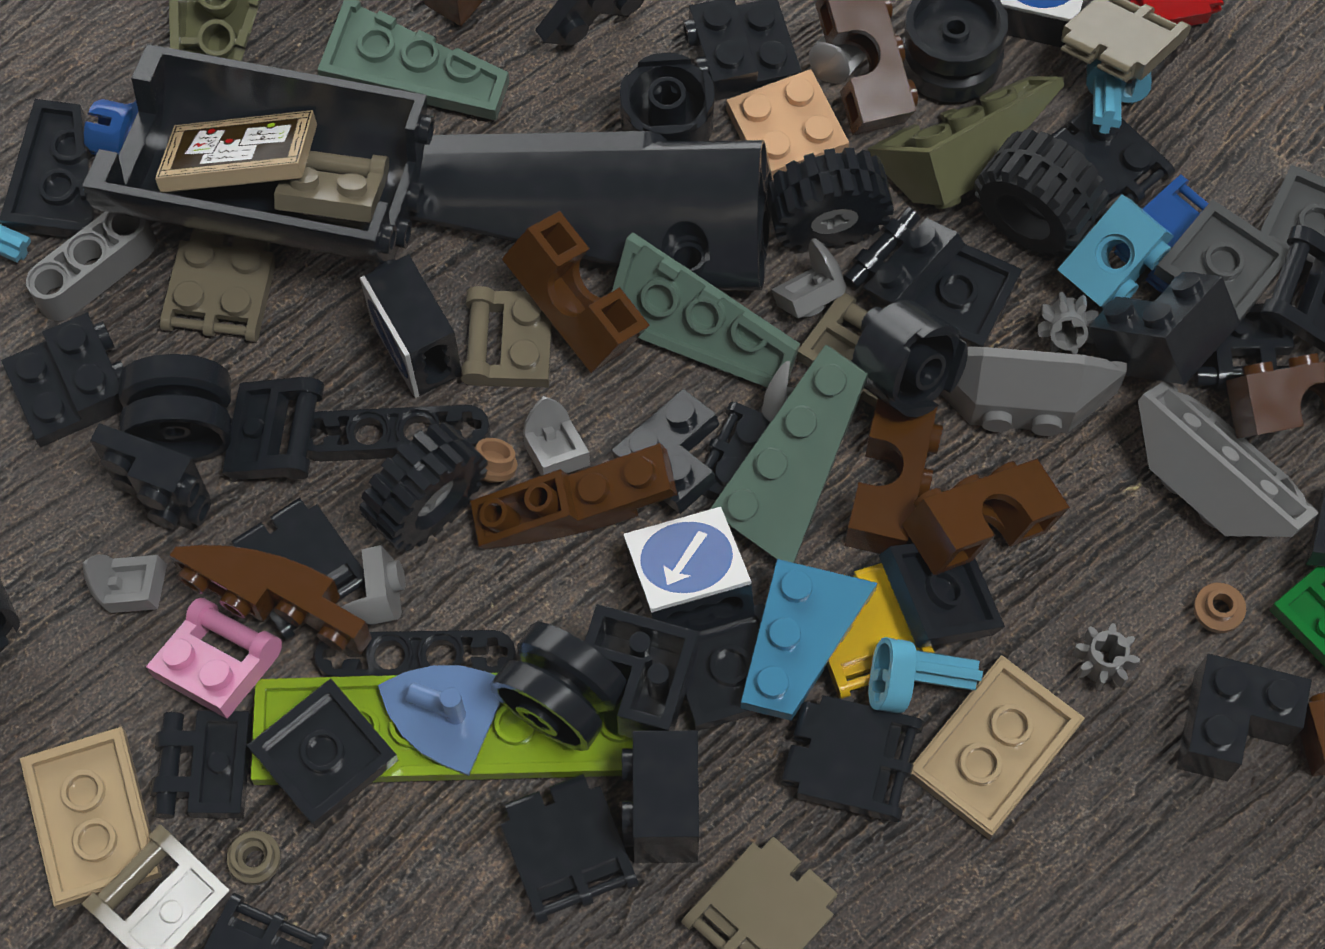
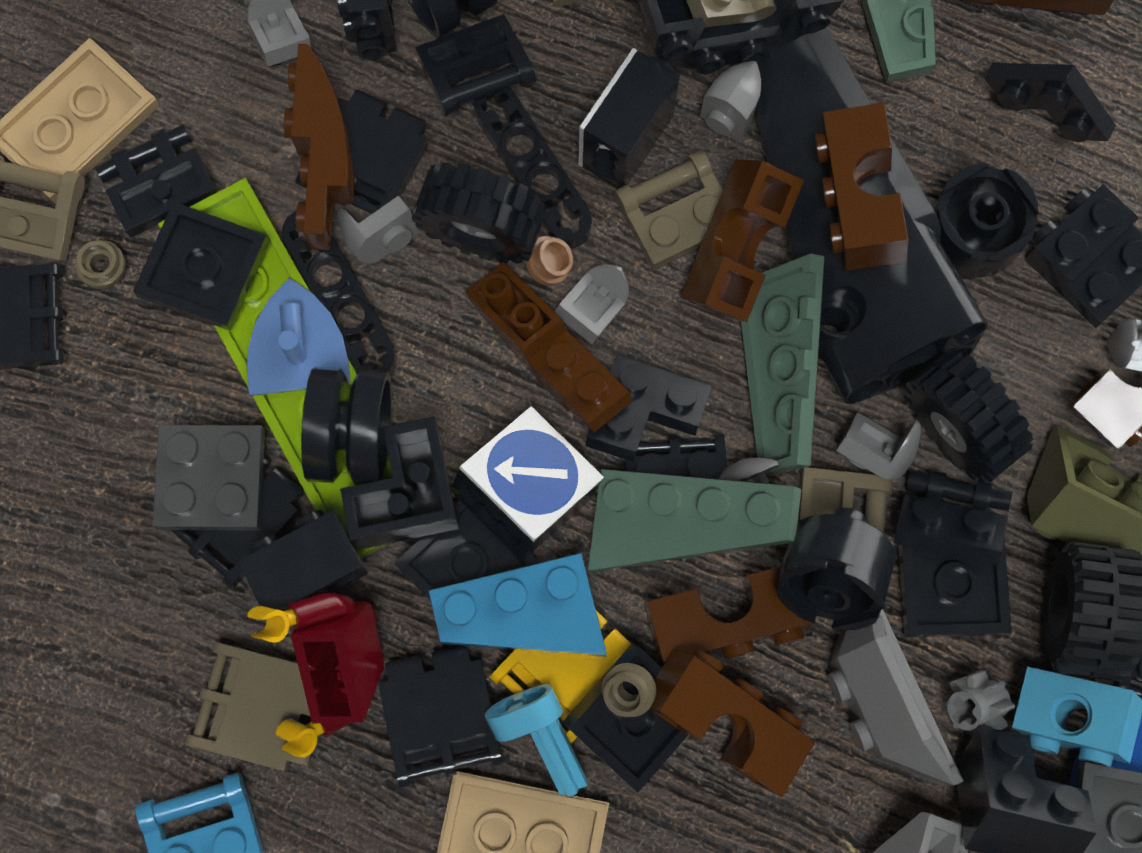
camera: 60 degrees right, 10 degrees up
bright pink plate [146,597,282,719] -> none
light nougat plate [726,69,849,180] -> none
none -> dark grey plate [153,425,265,530]
none -> dark red torso [247,593,384,758]
none -> dark tan plate [602,663,656,717]
none -> light grey plate [700,61,761,140]
none -> reddish brown arch [815,102,909,271]

